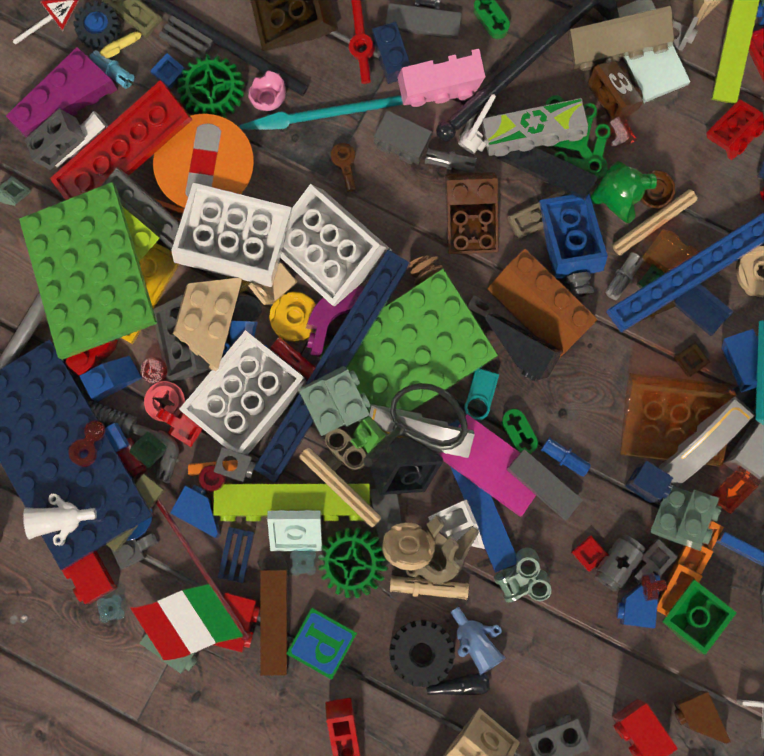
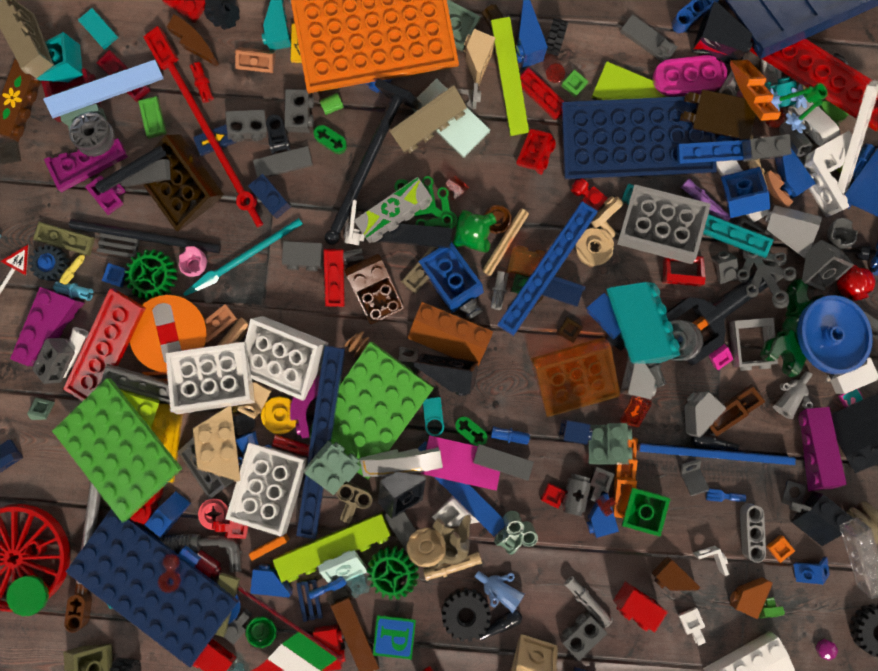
camera: 25 degrees left, 5 degrees up
white piece [23,494,96,546] -> none
clear green plate [130,431,167,468] -> none
clear red tile [141,358,167,384] -> none
dark red tile [199,465,226,491] -> none
dark grey bracket [214,447,256,482] -> none
tan axle [300,448,381,527] -> none
reddish brown plate [331,143,356,192] -> none
bright green tile [351,416,386,453] -> none
pearl dark grey piece [363,383,467,467] -> none
bright pink wedge [397,49,485,107] -> none
reddish brown slope [587,61,643,124] -> none
light grey slope [659,397,754,487] -> none
none -> nougat plate [205,304,239,343]
none -> light nougat slope [217,317,249,346]
none -> green hair [245,616,277,648]
none -> blue piece [308,577,347,599]
none -> red tile [324,249,345,307]
none -> light grey pin [564,576,613,628]

